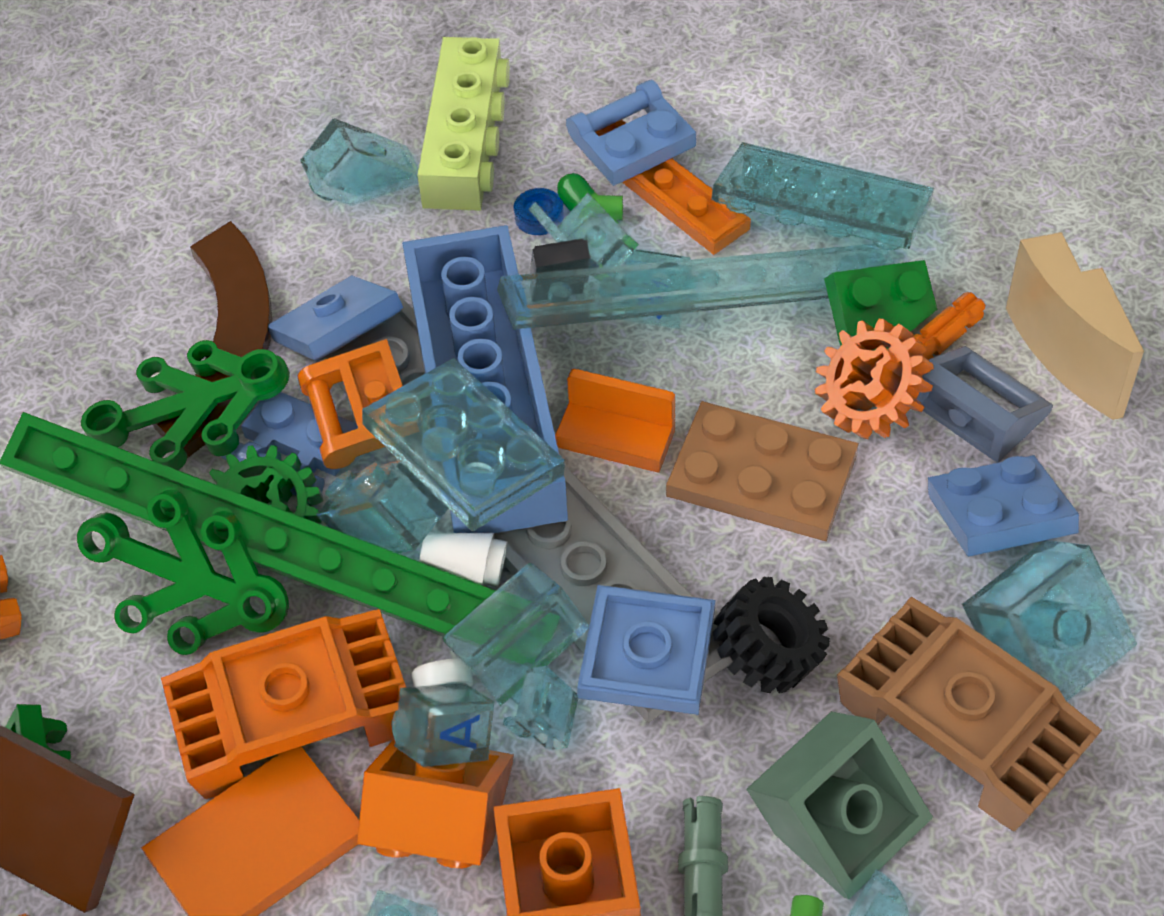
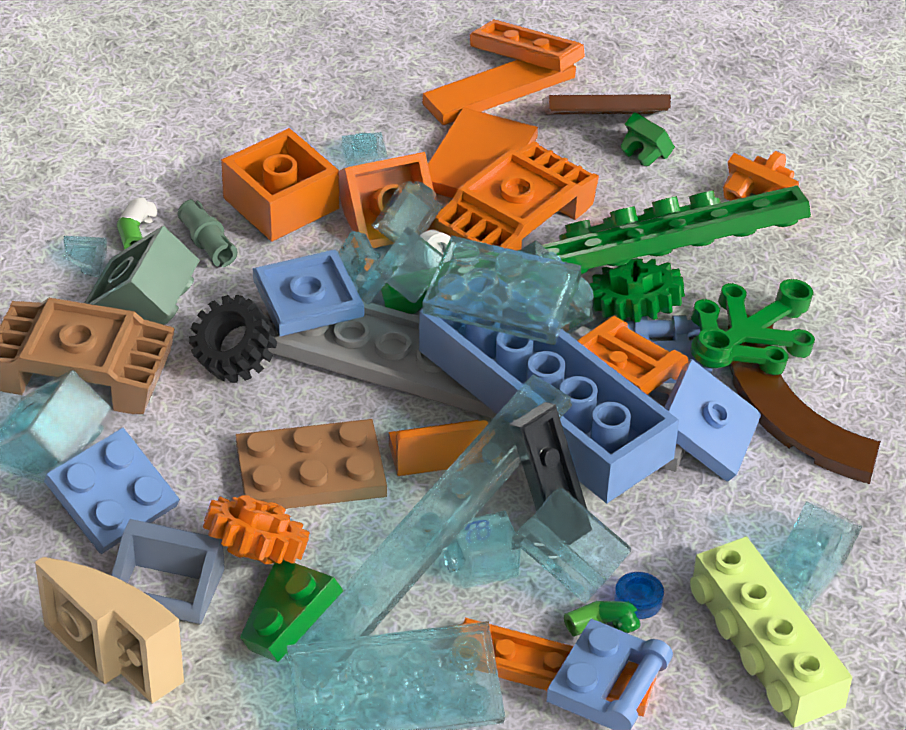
camera: 145 degrees right, 10 degrees down
orange axle [913,292,986,360] -> none

